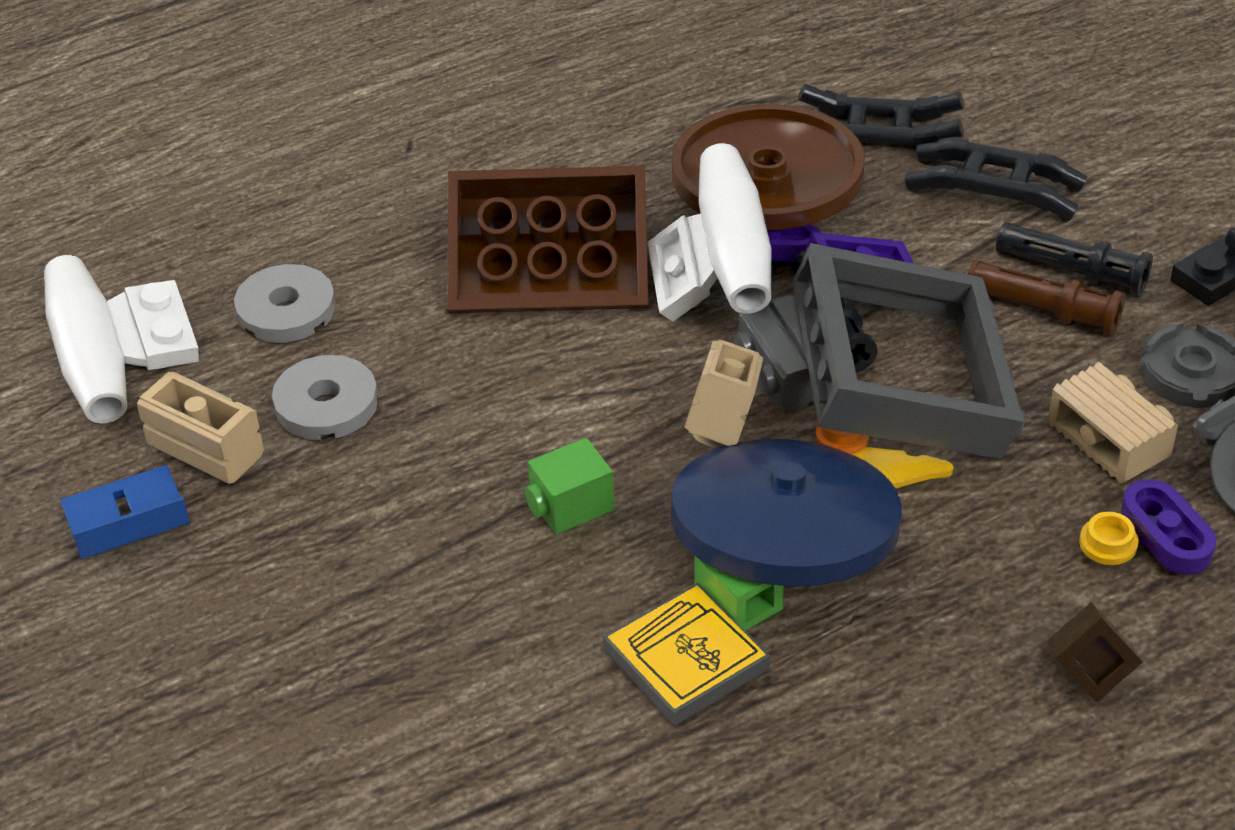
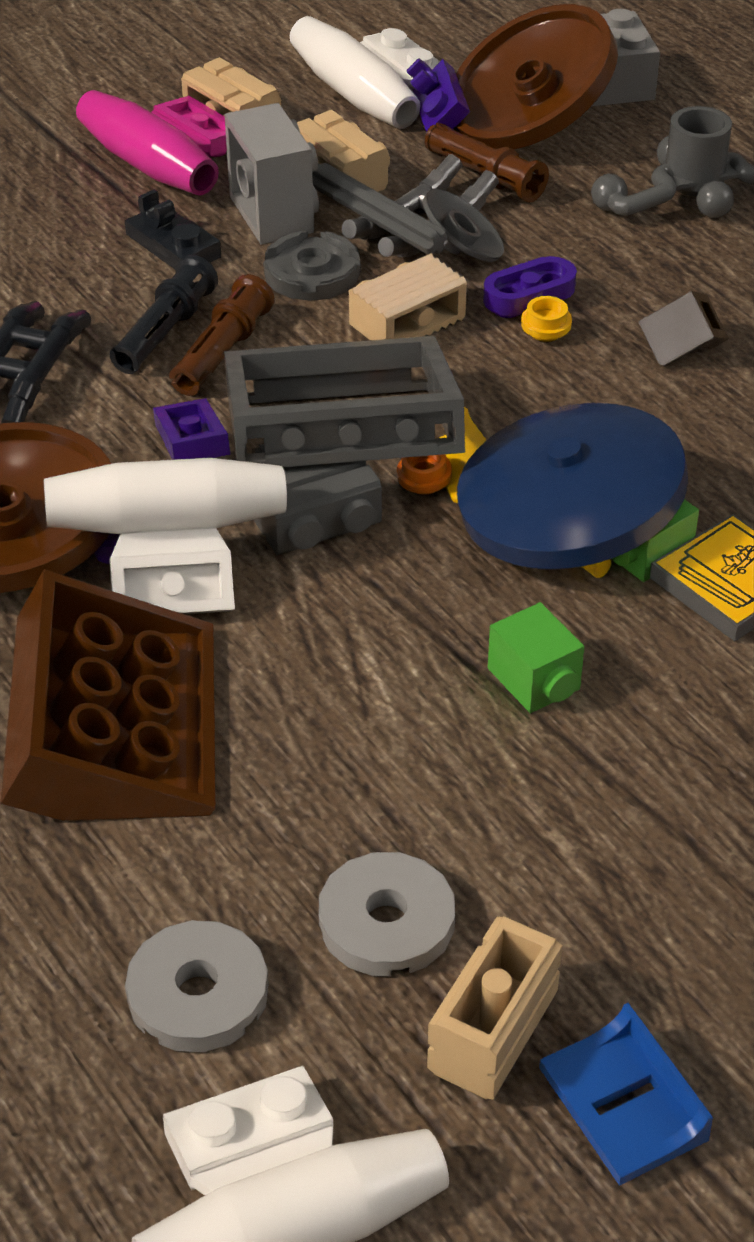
camera: 95 degrees left, 0 degrees up
tan brick [684,339,763,447] -> none

